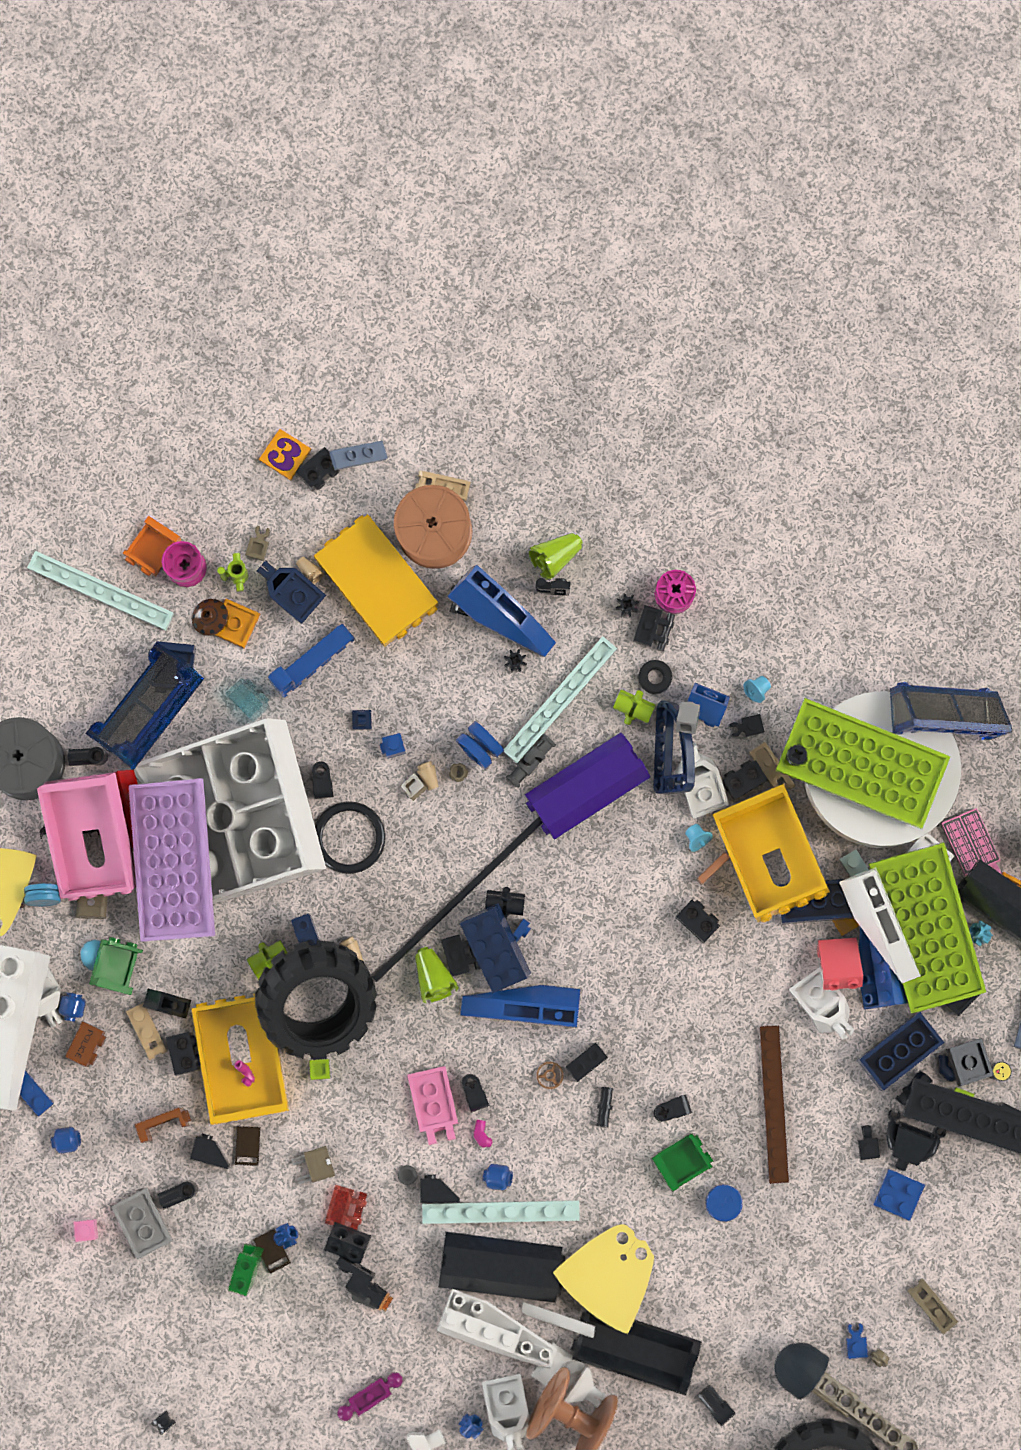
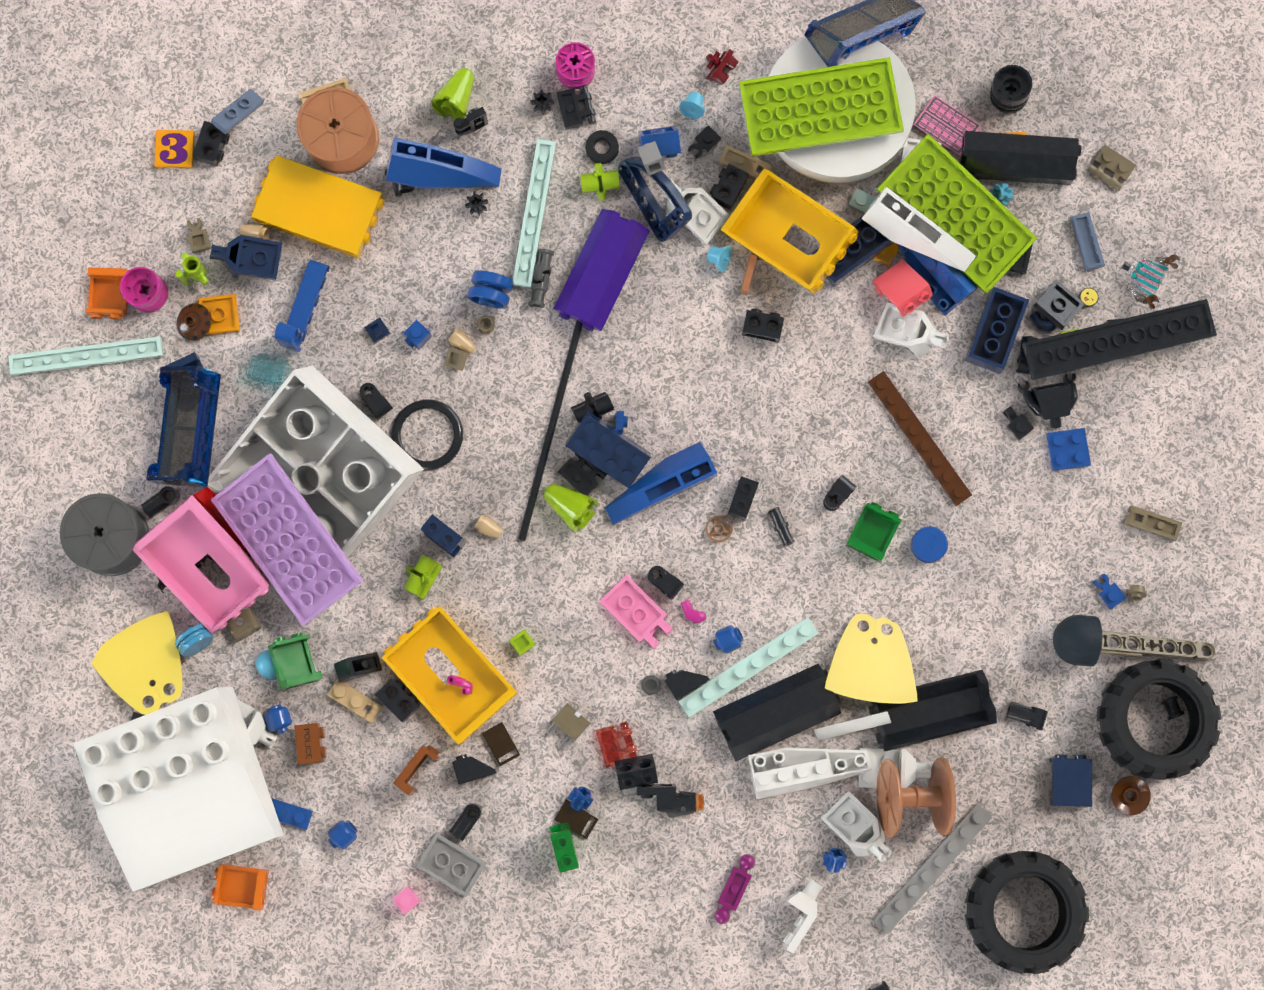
camera: 30 degrees left, 0 degrees up
black tyre [255,940,377,1060] -> none
black wheel [786,745,807,766] -> none
none -> dark red hips [706,49,739,85]

